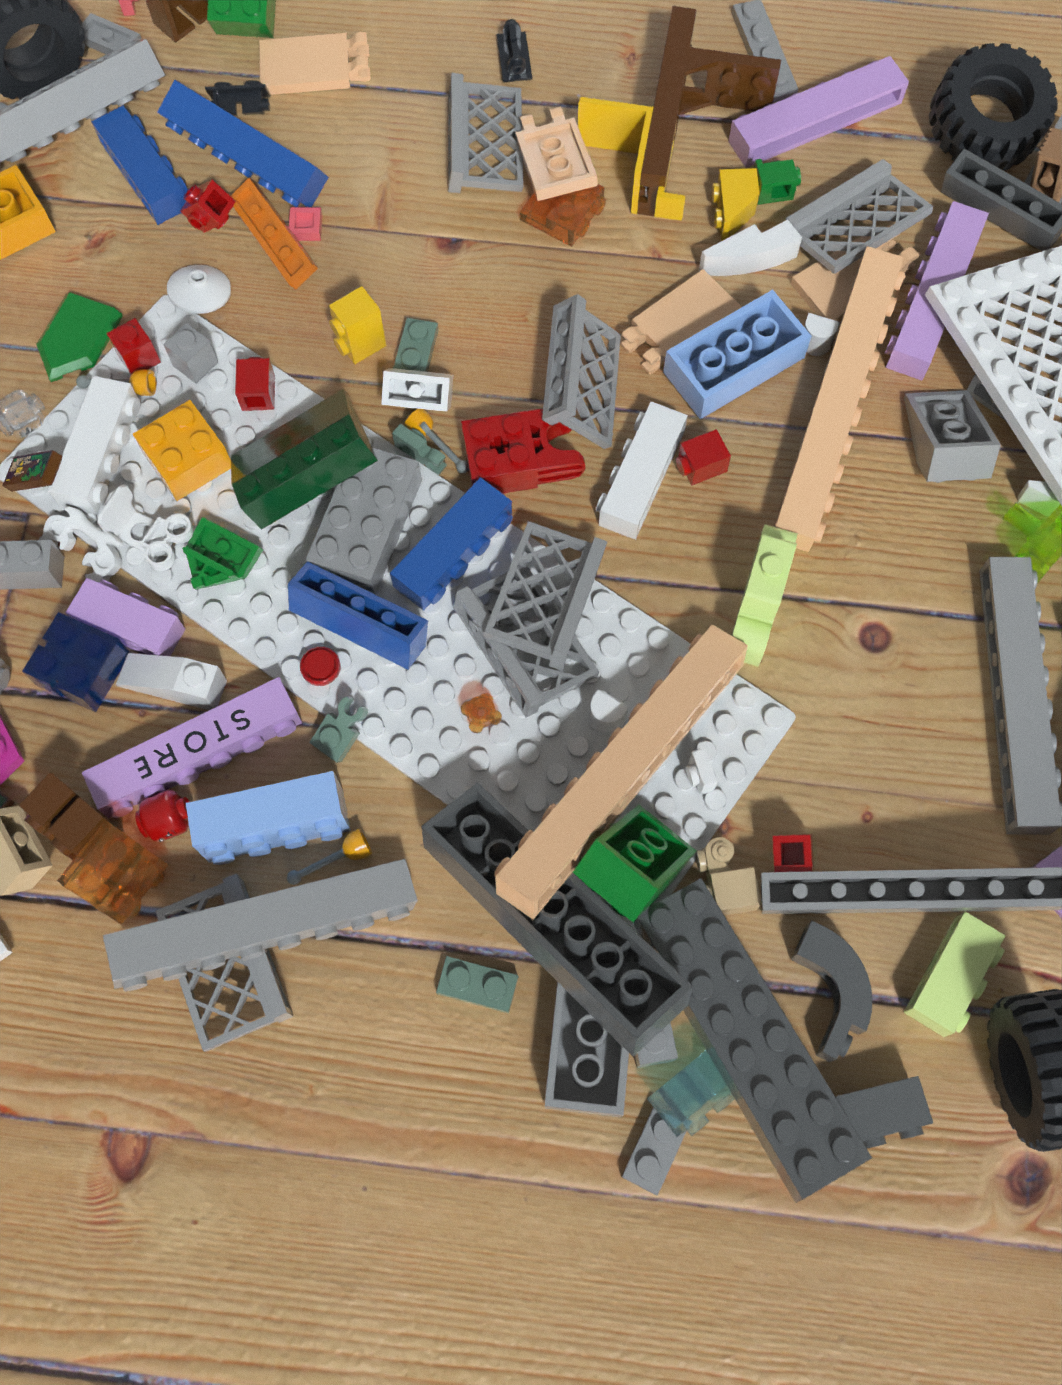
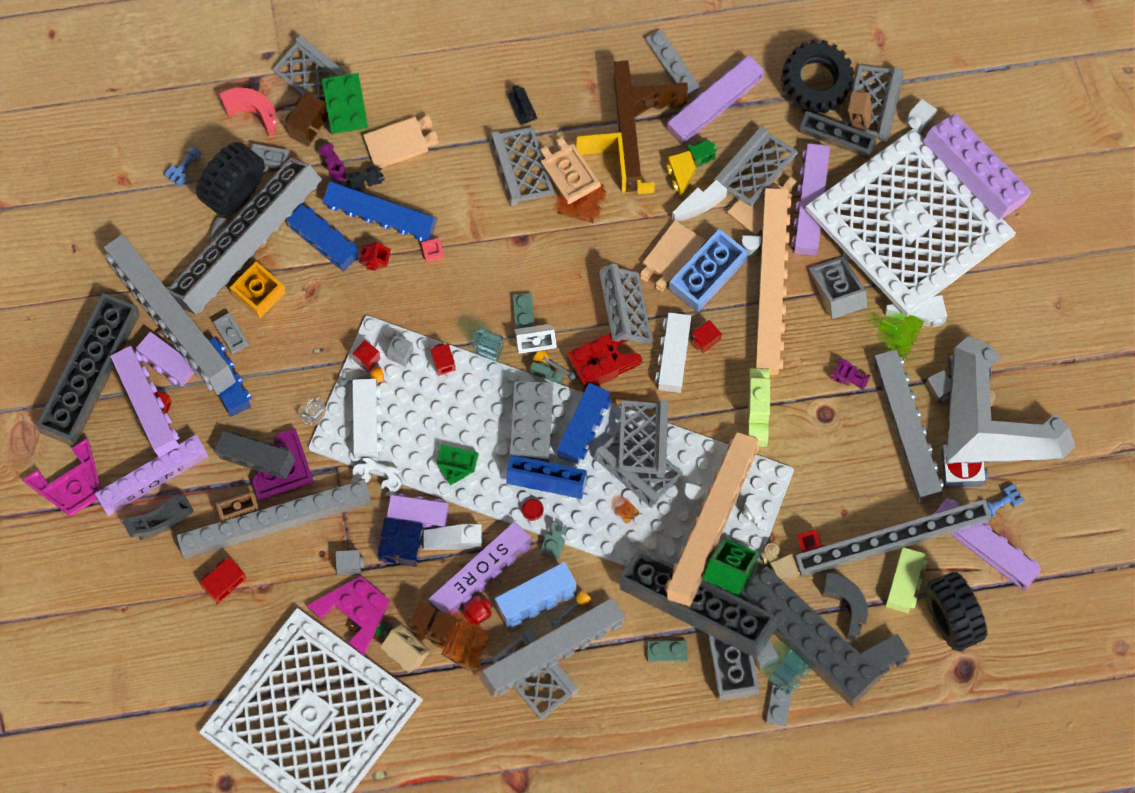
camera: 15 degrees left, 0 degrees up
tile [2,450,63,492] -> none
green tile [36,292,123,382] -> none
white piece [98,484,194,571] -> none
light orange brick [133,400,231,501] -> none
white dish [167,265,231,314] -> none
orange plate [231,178,318,289] -> none
dark green slope [231,388,378,530] -> none
yellow piece [329,286,387,365] -> none
none -> magenta connector [318,144,347,182]
none -> clear light blue brick [472,328,504,361]
none -> magenta connector [829,358,871,391]

